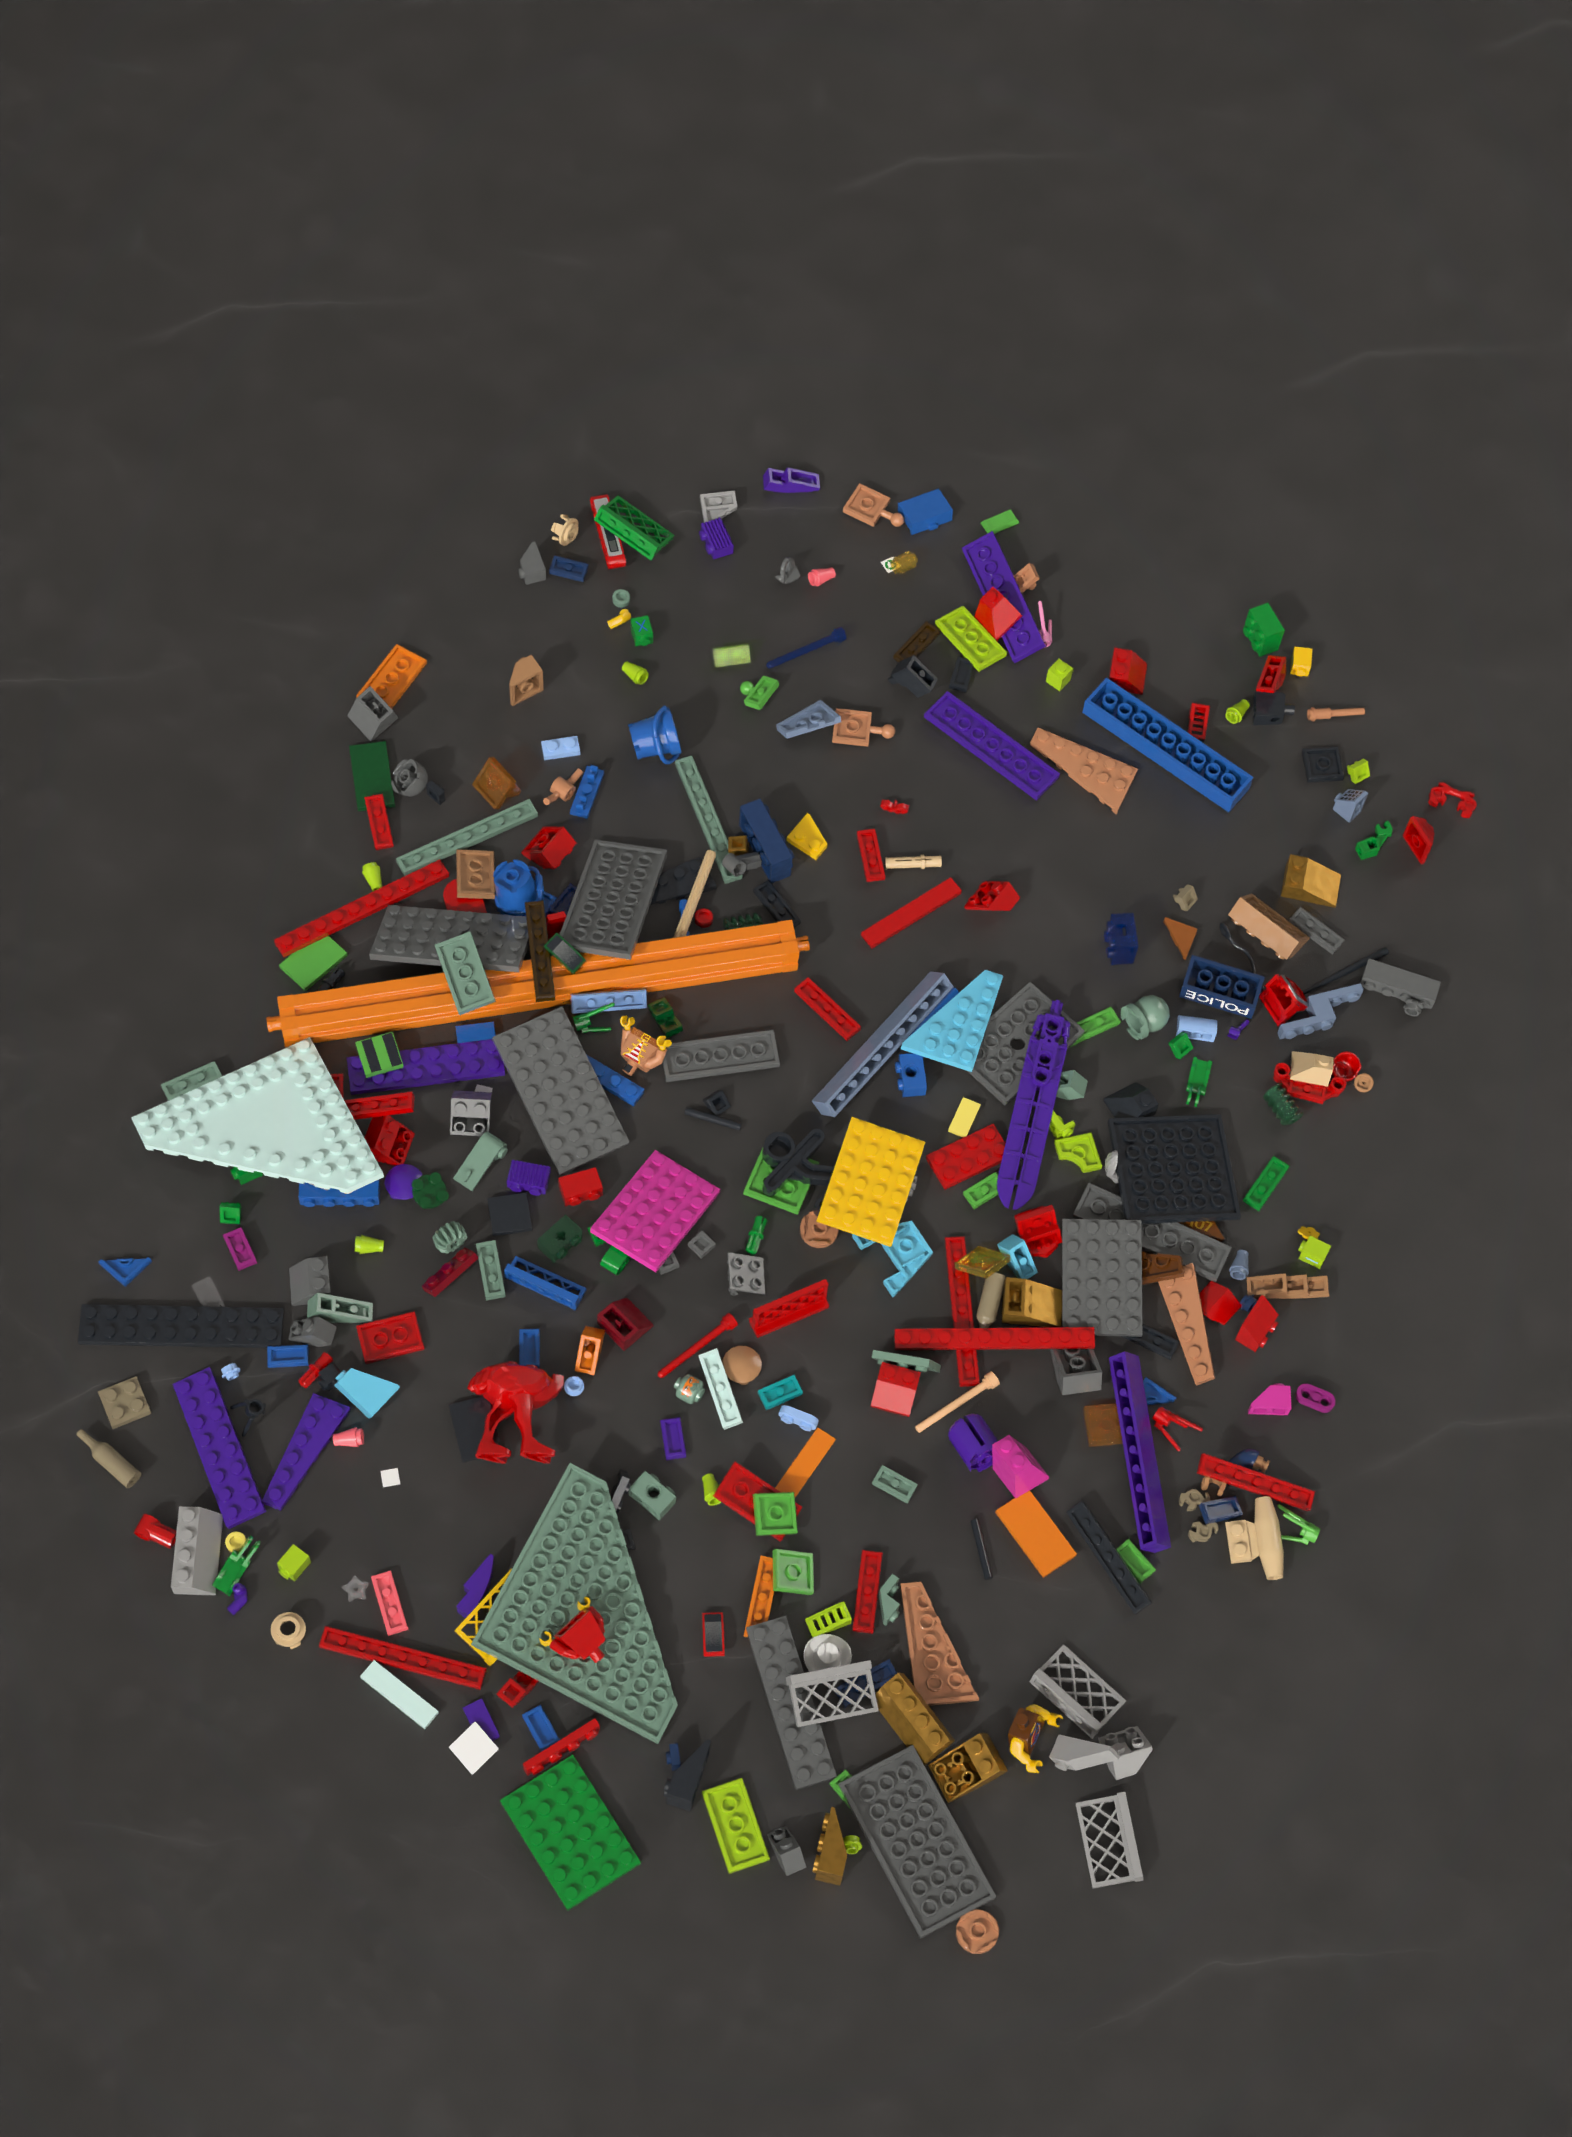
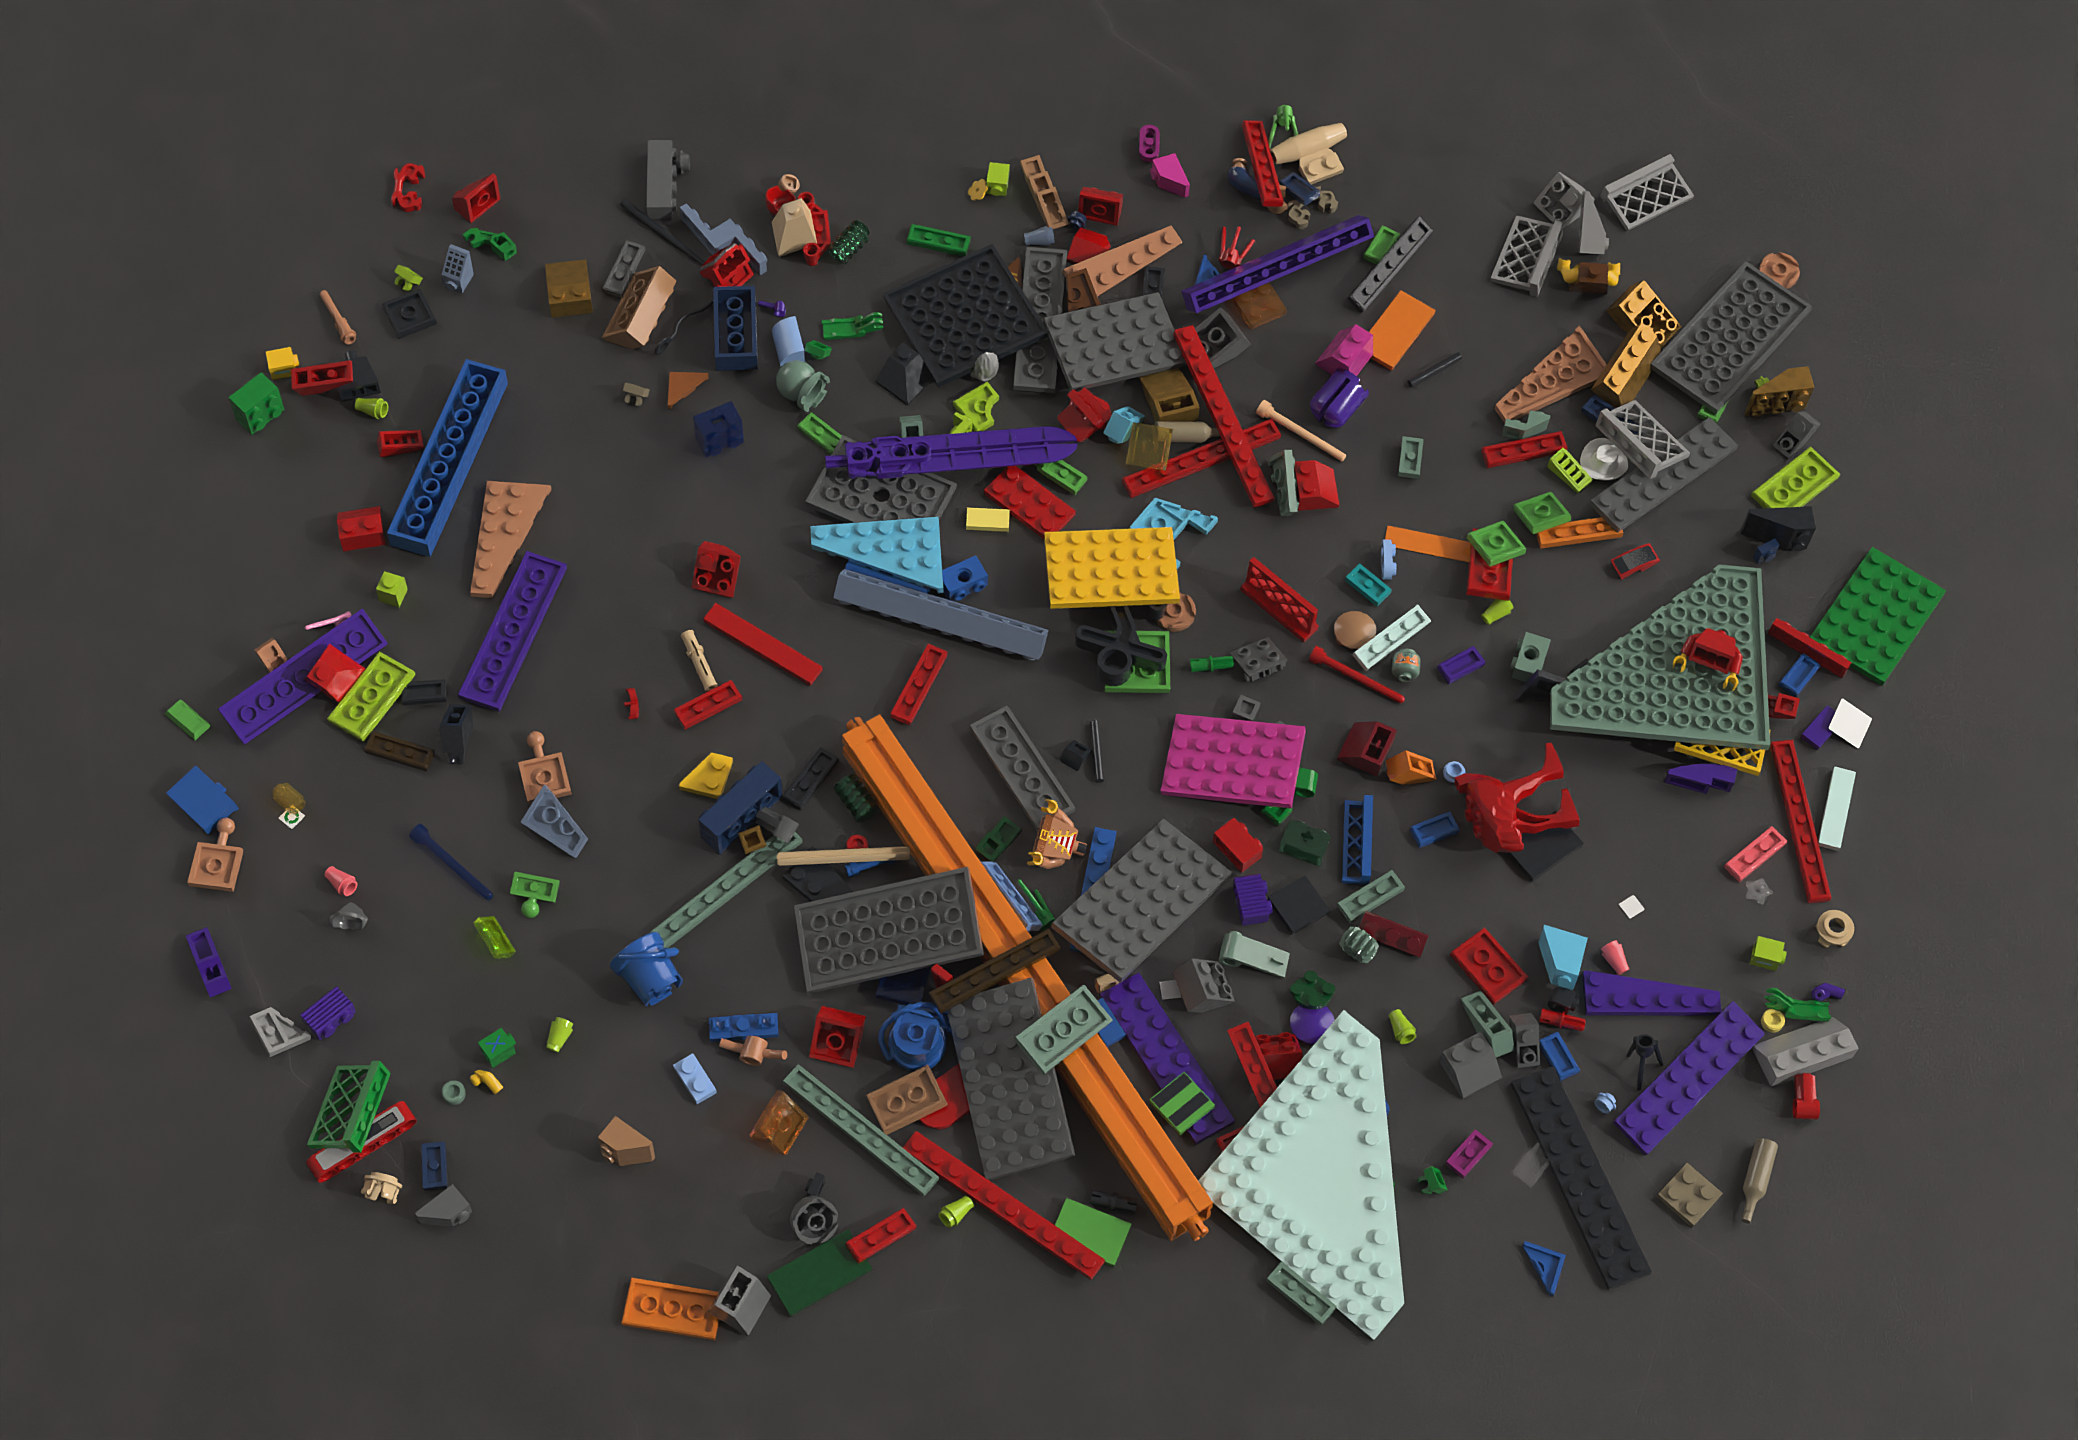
camera: 110 degrees left, 0 degrees up
slope [544,933,586,975] -> none

